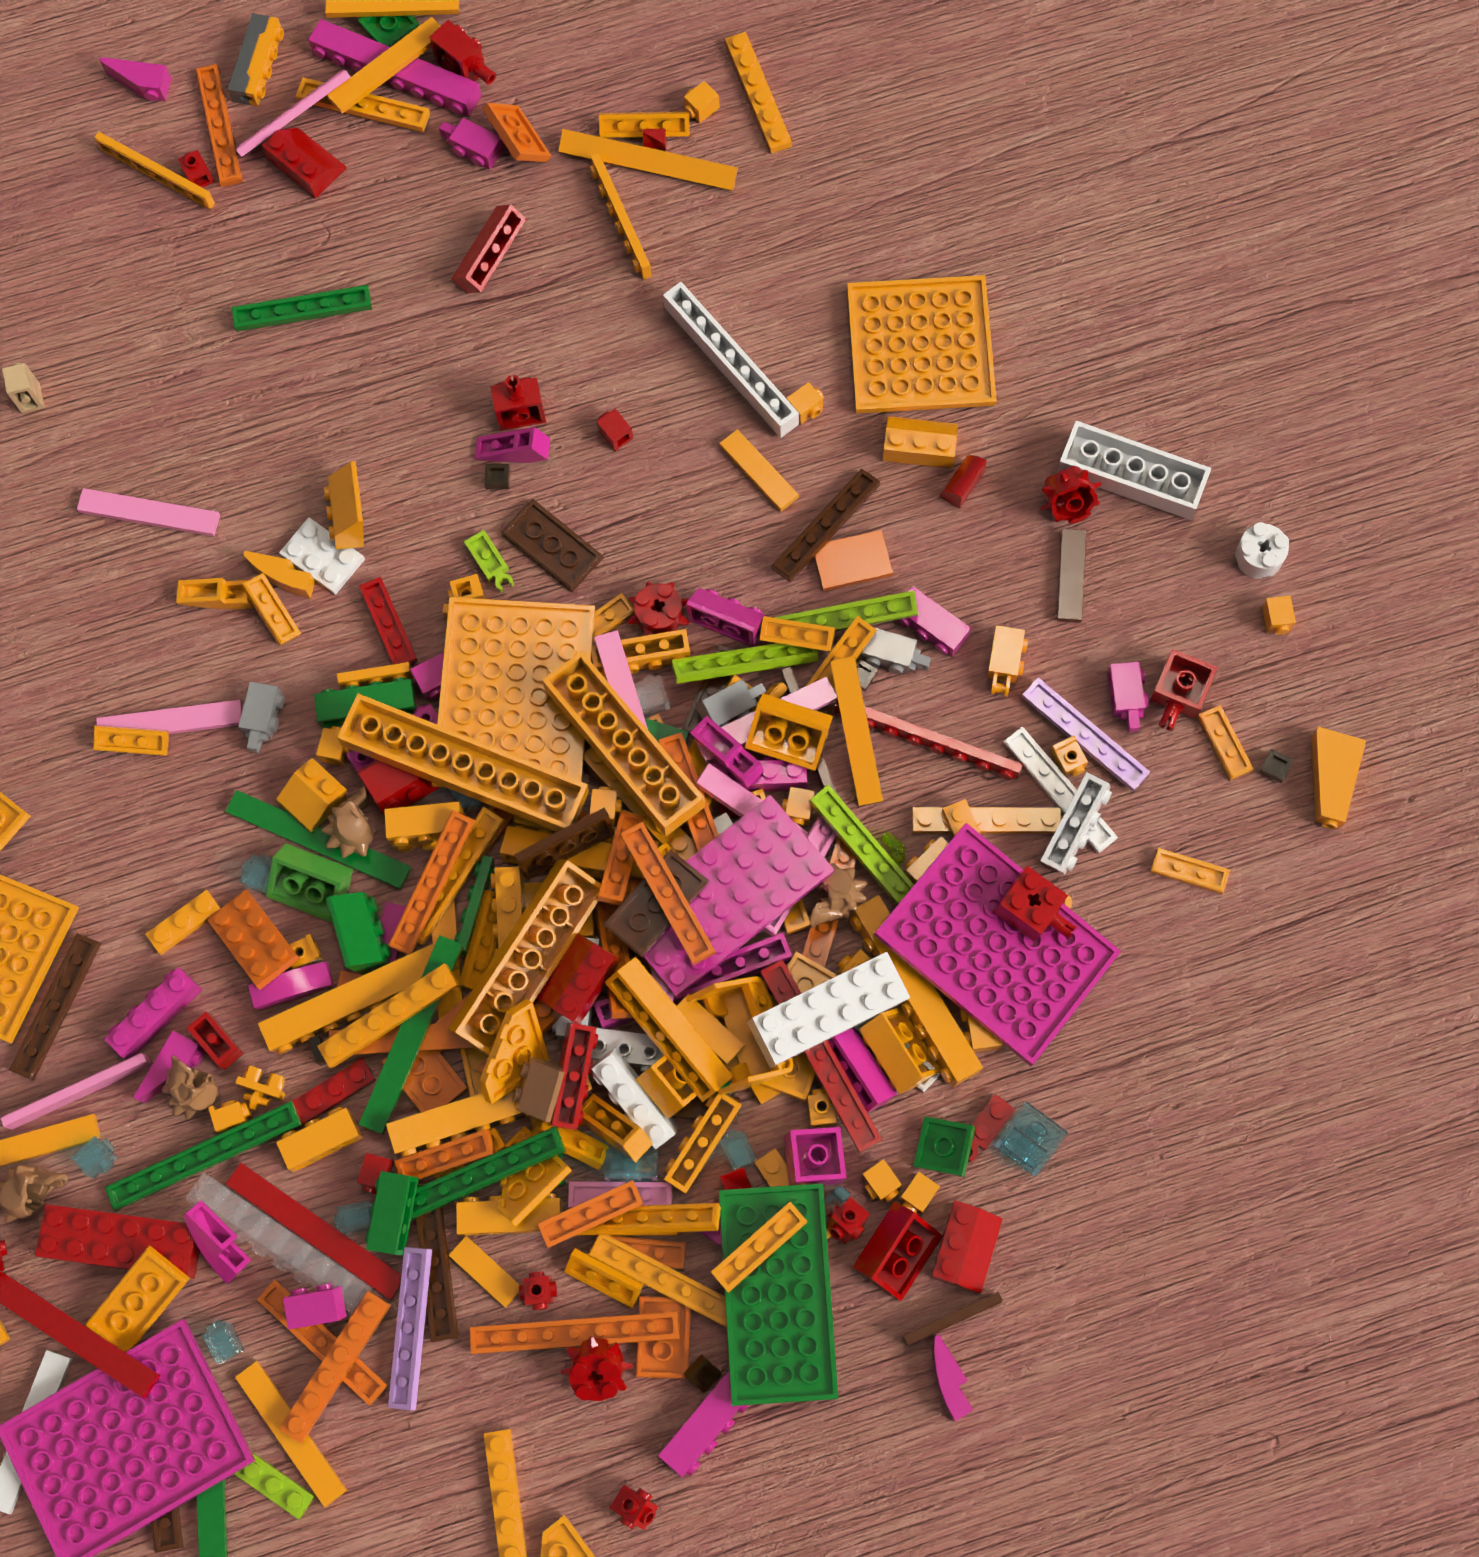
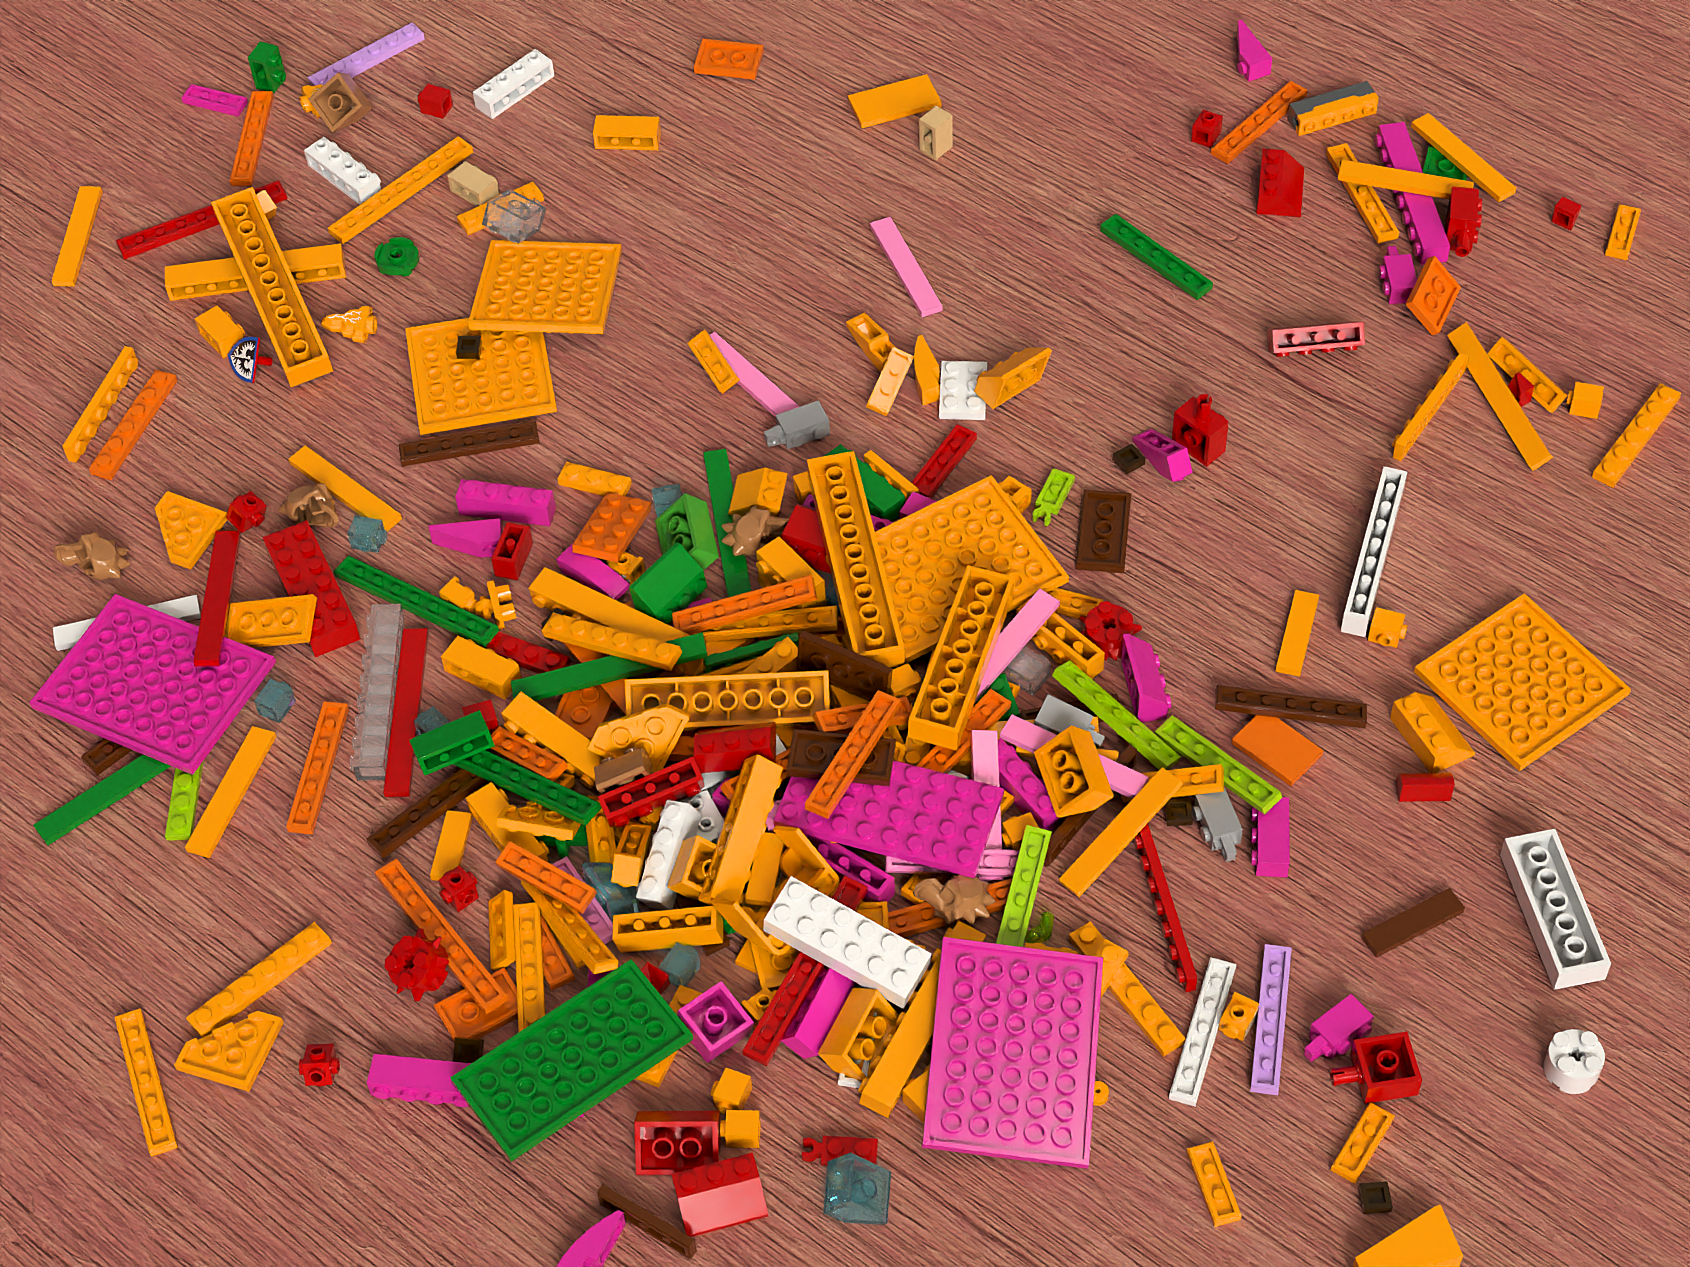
camera: 55 degrees right, 20 degrees down
bright pink tile [0,1053,152,1130] -> none
light orange tile [94,132,215,209] -> none
medium nougat head [162,1055,220,1120] -> none
dark pink slope [184,1200,251,1284] -> none
bright pink tile [236,69,350,157] -> none
orange plate [279,1291,391,1444] -> none
dark pink brick [283,1282,347,1329] -> none
lavender plate [388,1247,432,1411] -> none
red brick [596,408,633,451] -> none
dark pink slope [690,716,764,788] -> none
light orange plate [711,1202,808,1293] -> none
light orange plate [760,616,836,652] -> none
clear light blue hand [824,1187,850,1205] -> none
red brick [826,1197,870,1244] -> none
green plate [913,1116,975,1178] -> none
light orange brick [987,625,1028,697] -> none
red brick [992,865,1077,941] -> none
red brick [1040,466,1102,524] -> none
white brick [1040,772,1112,875] -> none
light orange brick [1262,595,1296,635] -> none

